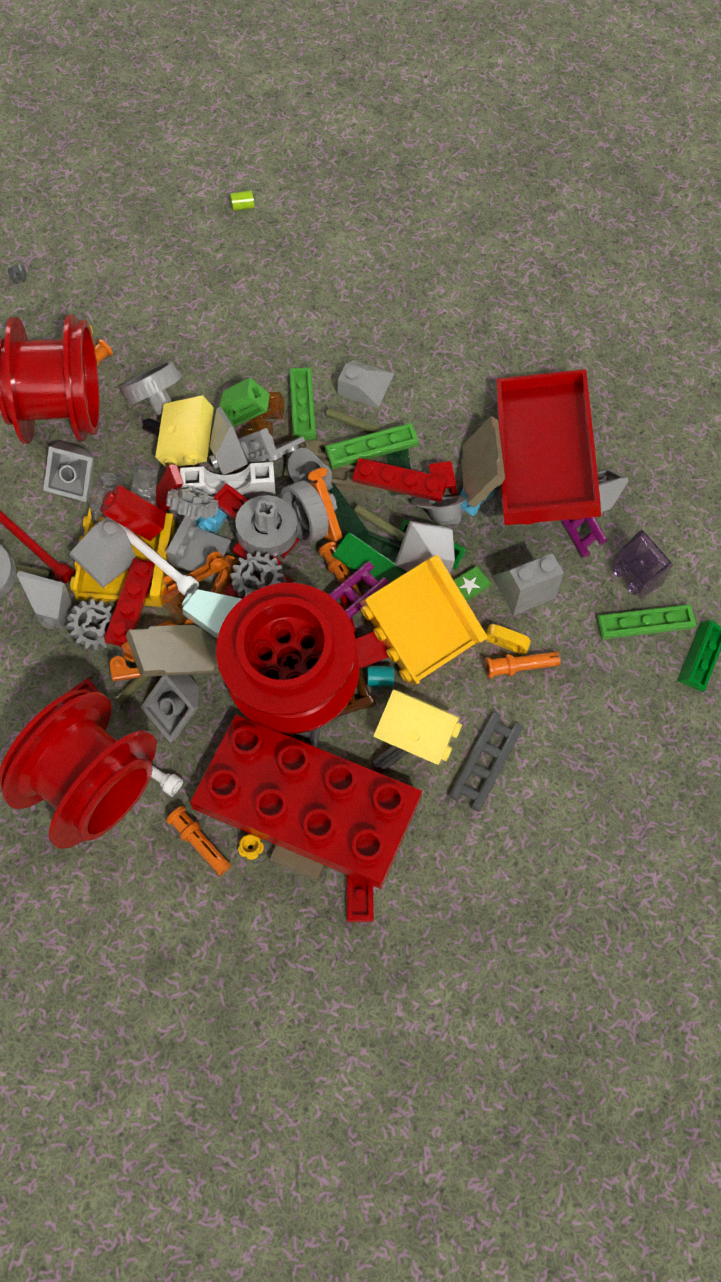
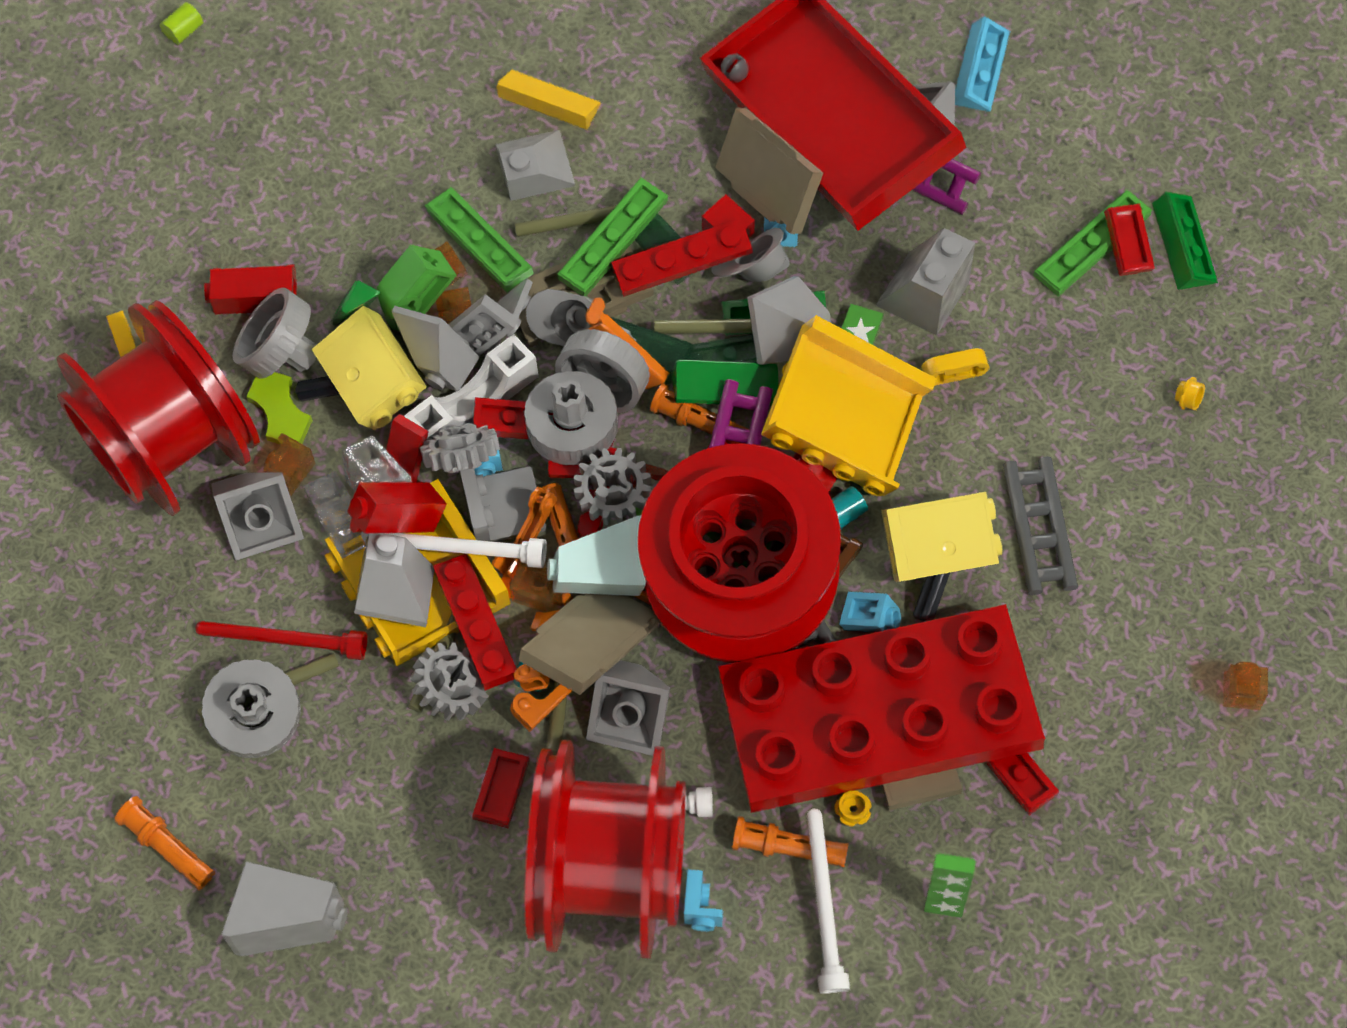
camera: 30 degrees left, 0 degrees up
light grey slope [17,571,73,629] -> none
orange pin [485,651,560,679] -> none
clear purple slope [611,530,673,599] -> none
none -> red brick [204,264,297,315]
none -> lime tile [246,372,312,450]
none -> clear orange brick [263,433,316,496]
none -> green slope [331,280,380,326]
none -> yellow slope [496,70,601,130]
none -> medium azure bracket [684,870,723,932]
none -> dark grey hinge [721,54,749,83]
none -> white piece [807,808,850,994]
none -> medium azure bracket [839,592,901,632]
none -> bright green tile [924,853,976,918]
none -> medium azure slope [955,16,1010,112]
none -> red tile [1104,203,1155,276]
none -> yellow plate [1175,377,1205,410]
none -> clear orange brick [1223,662,1268,710]

